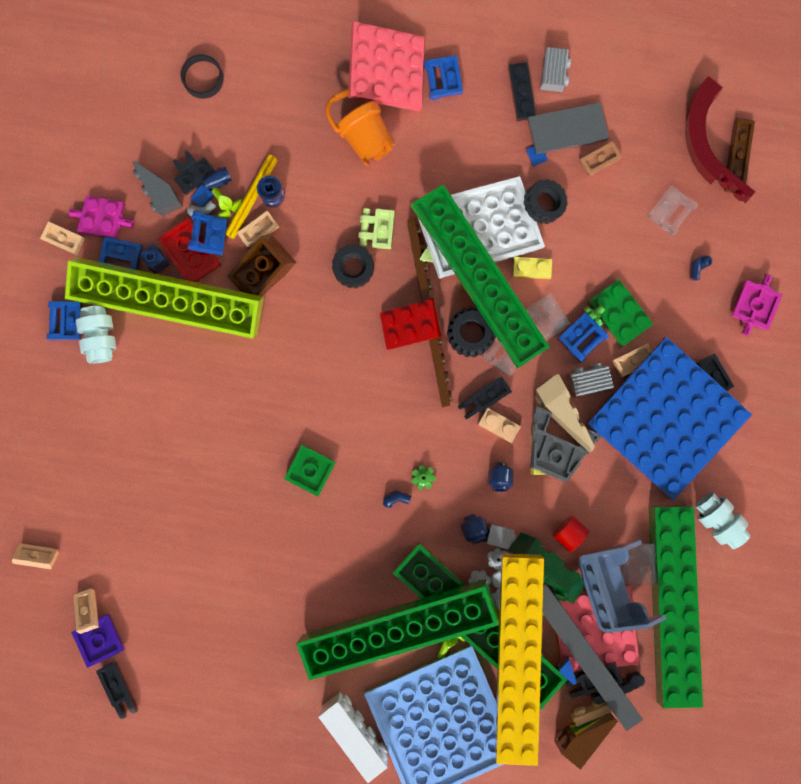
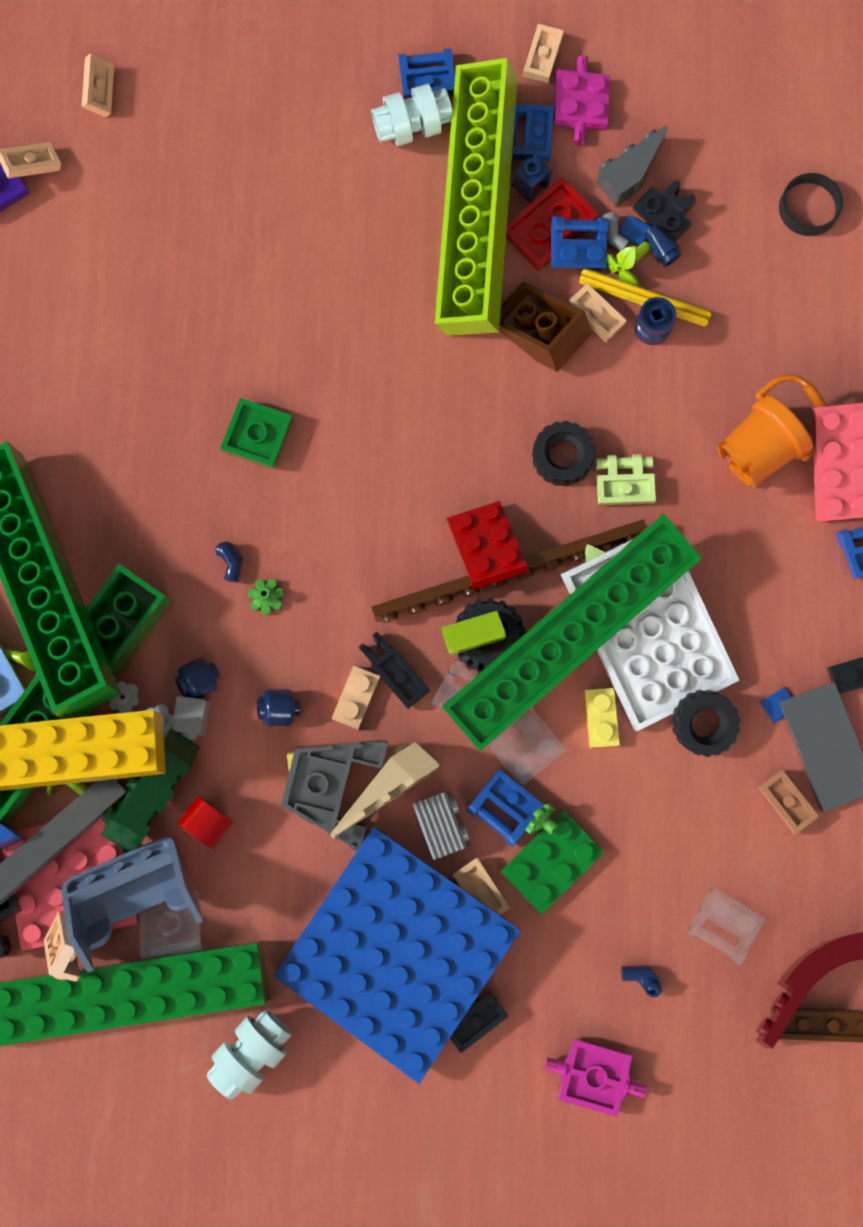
camera: 85 degrees right, 5 degrees down
none -> light nougat bracket [44,911,80,982]
none -> lime slope [441,611,506,656]

